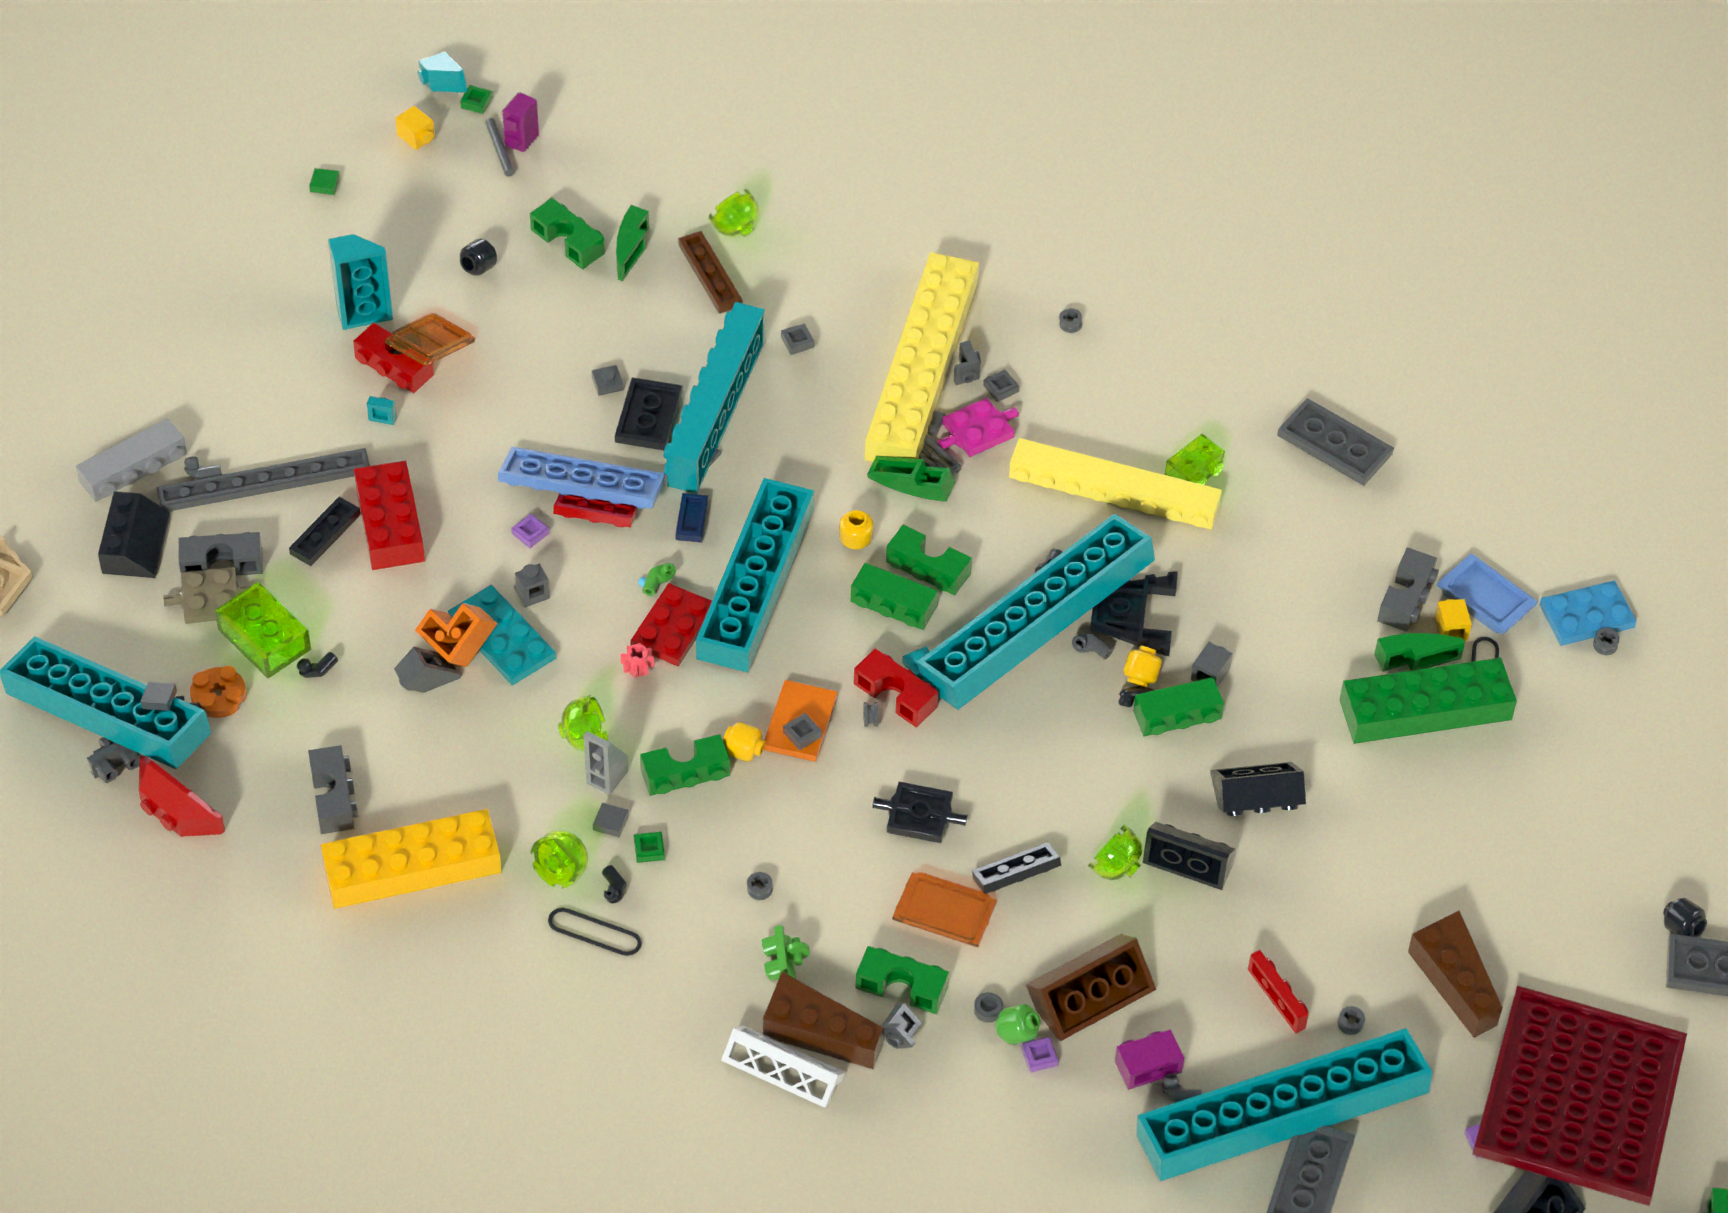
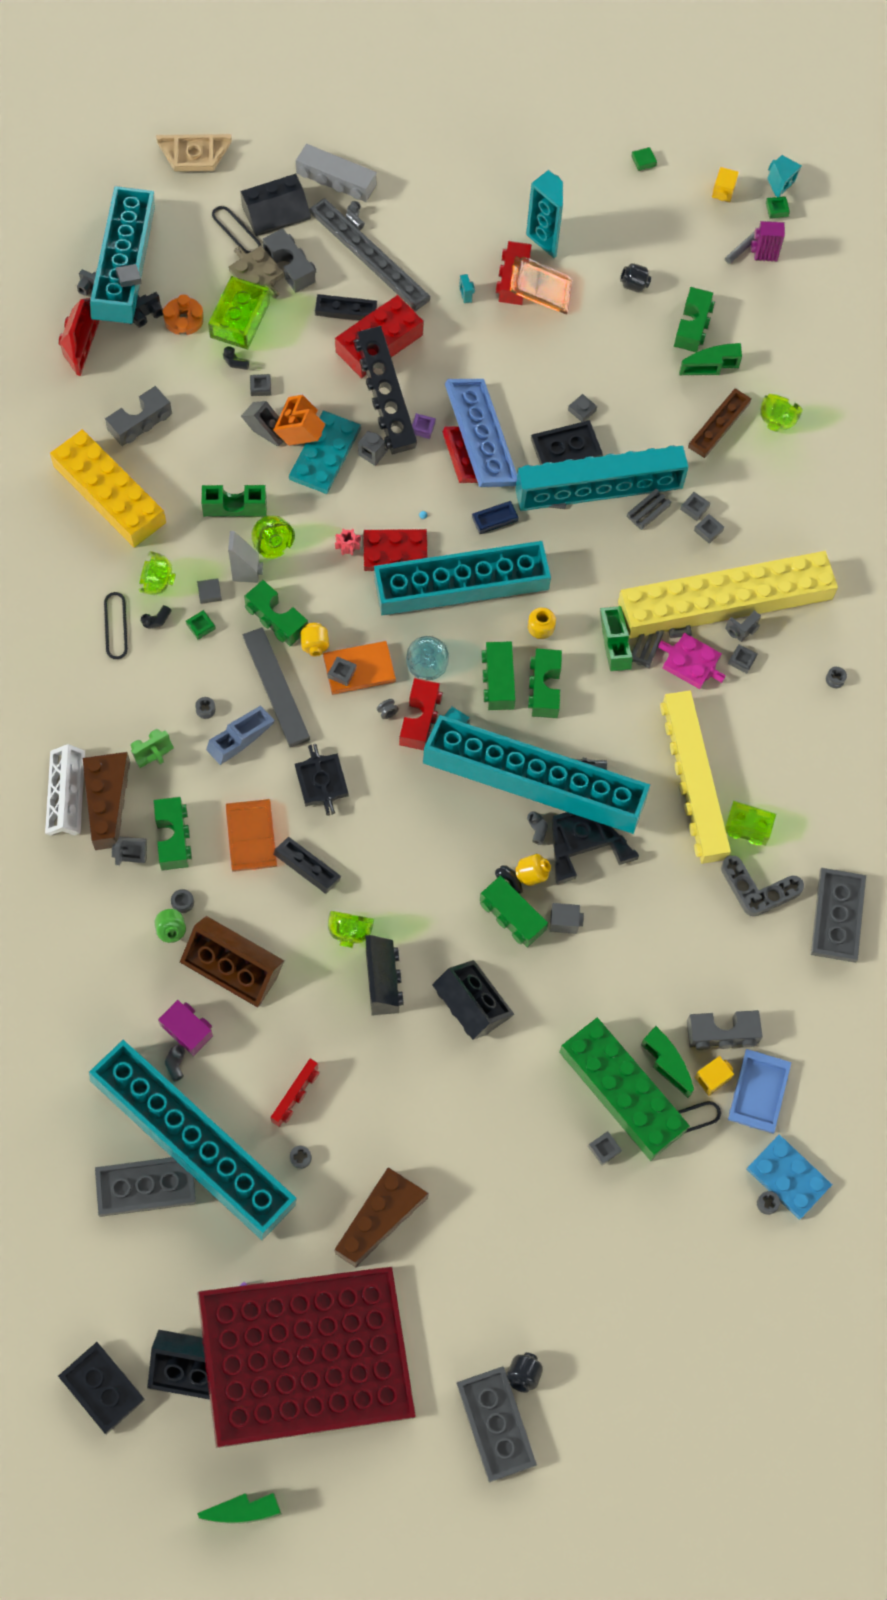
camera: 60 degrees right, 15 degrees up
bright green arm [642,563,676,596] -> none
medium lavender tile [1021,1036,1058,1073] -> none
none -> green arch [201,485,267,517]
none -> sand blue slope [206,706,275,765]
none -> black piece [212,206,261,254]
none -> dark grey tile [242,627,310,747]
none -> dark grey tile [250,374,271,396]
none -> black brick [354,326,417,455]
none -> clear light blue cylinder [406,636,449,680]
none -> dark grey plate [588,1131,622,1165]
none -> dark grey tile [627,488,671,530]
none -> dark grey plate [694,514,724,544]
none -> dark grey beam [721,855,804,916]

